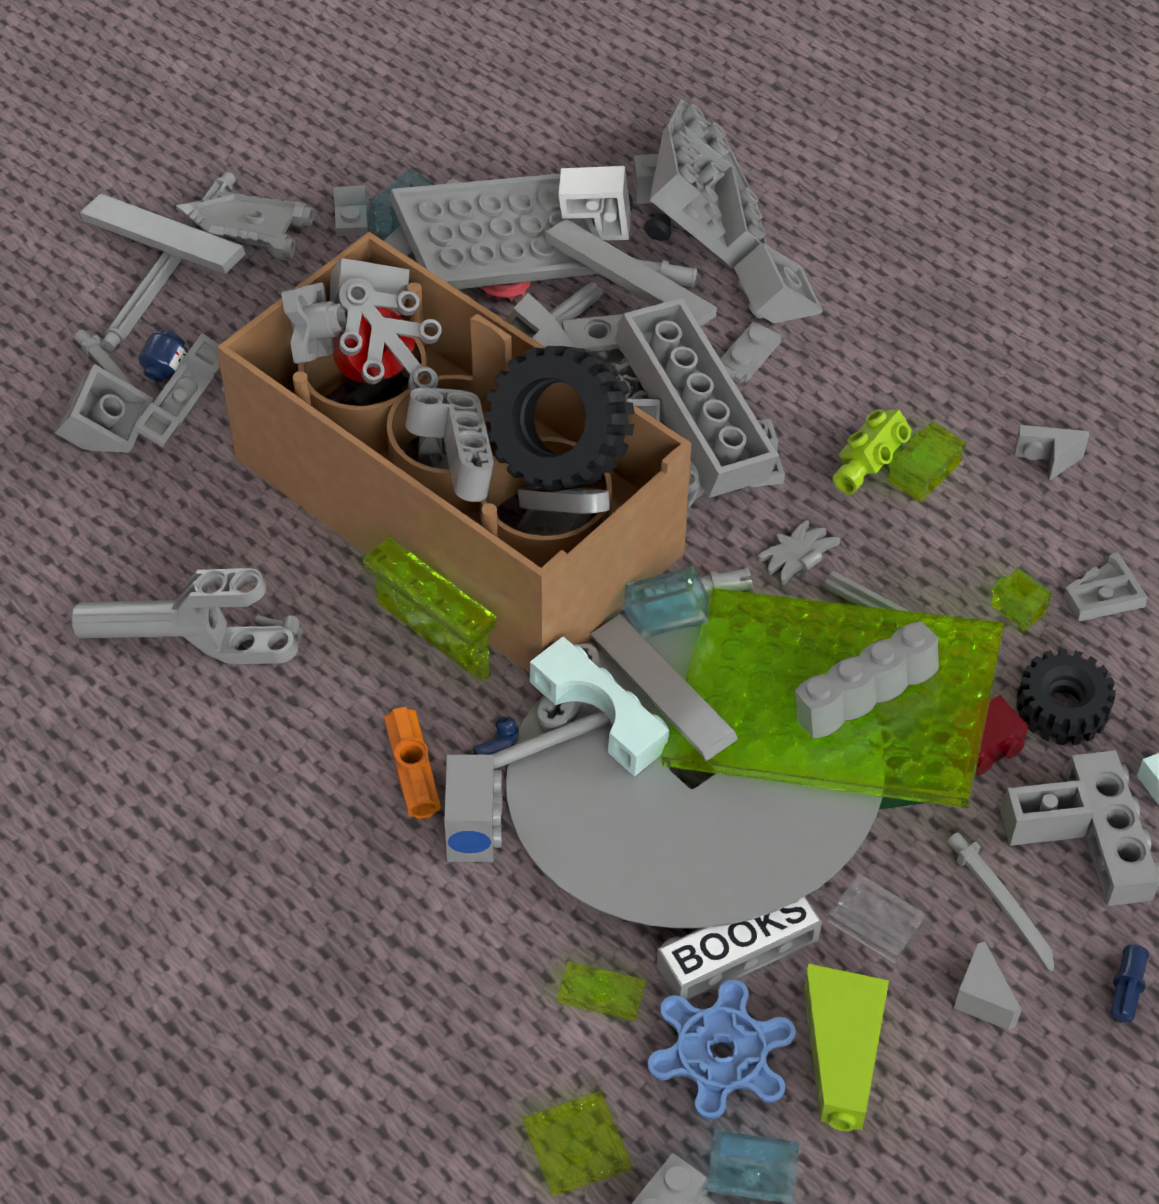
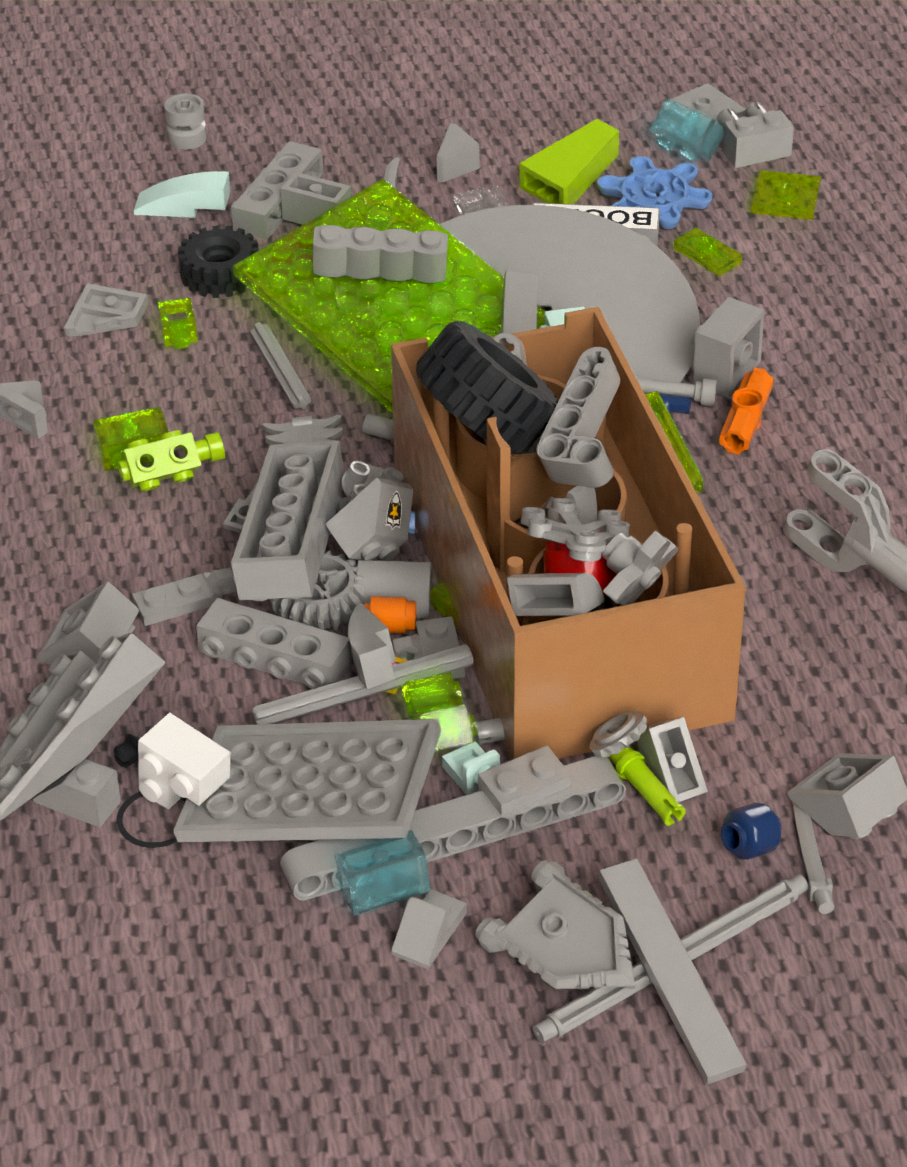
camera: 145 degrees left, 10 degrees down
light grey slope [133,333,220,447] -> none
light grey hand [255,615,303,643] -> none
light grey tile [544,219,717,327] -> none
light grey pin [634,258,697,288] -> none
dark blue axle [1110,944,1150,1023] -> none

